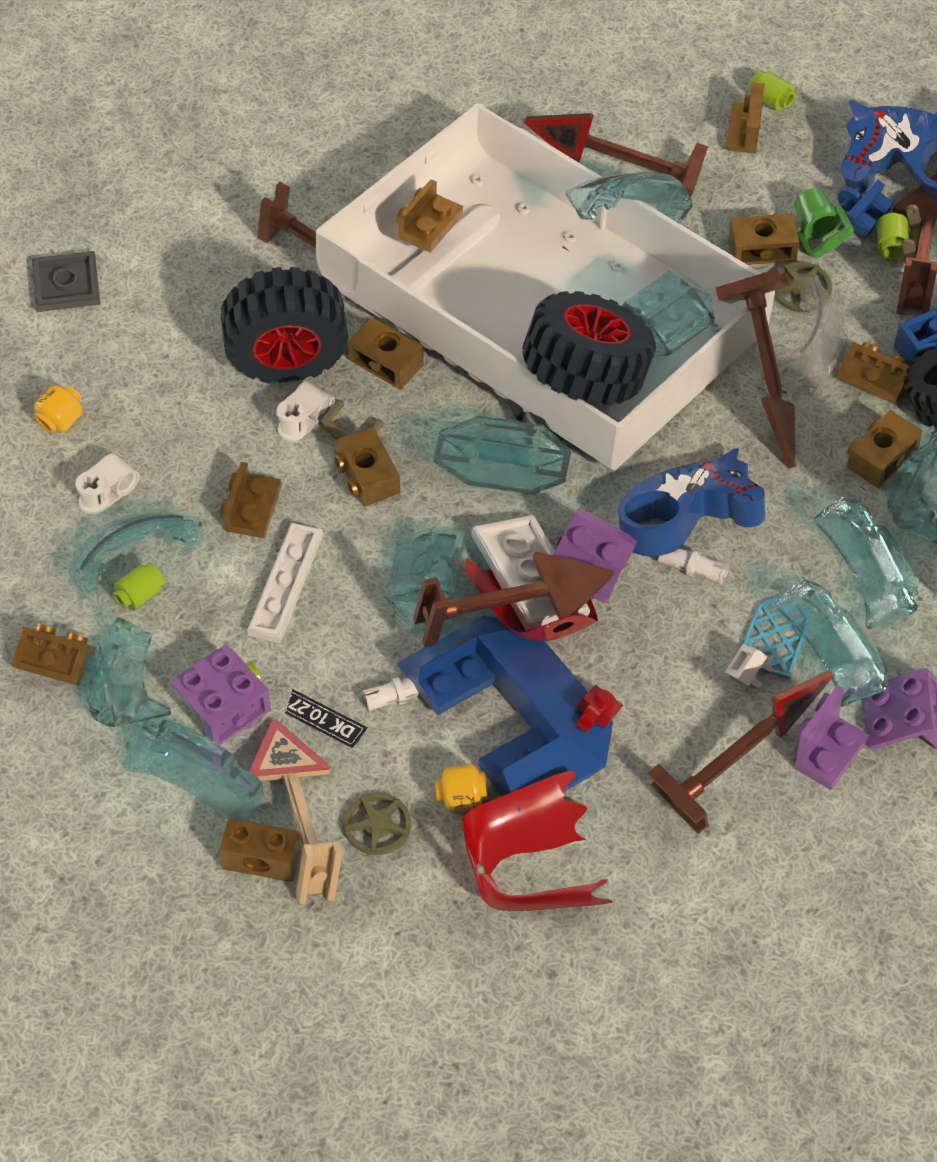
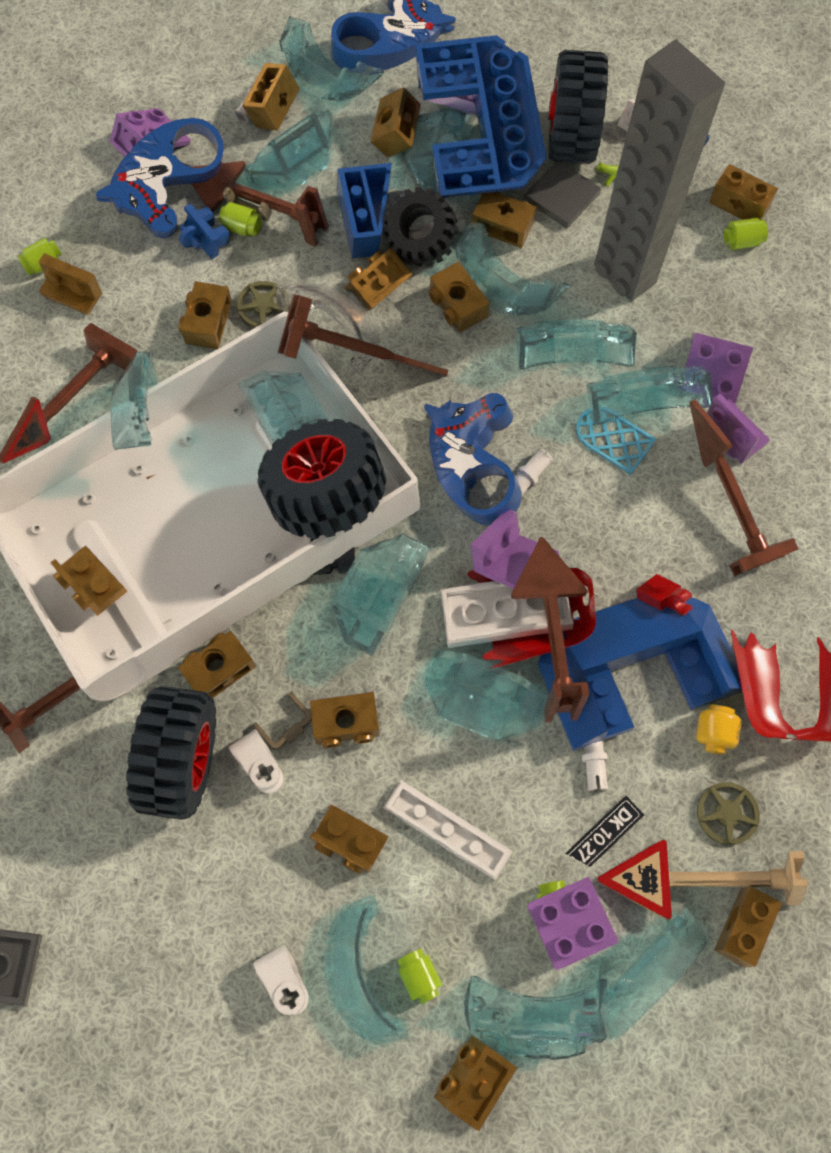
camera: 75 degrees left, 15 degrees up
yellow head [34,385,83,434] -> none
white tile [725,643,773,688] -> none
bright green piece [794,188,854,258] -> none

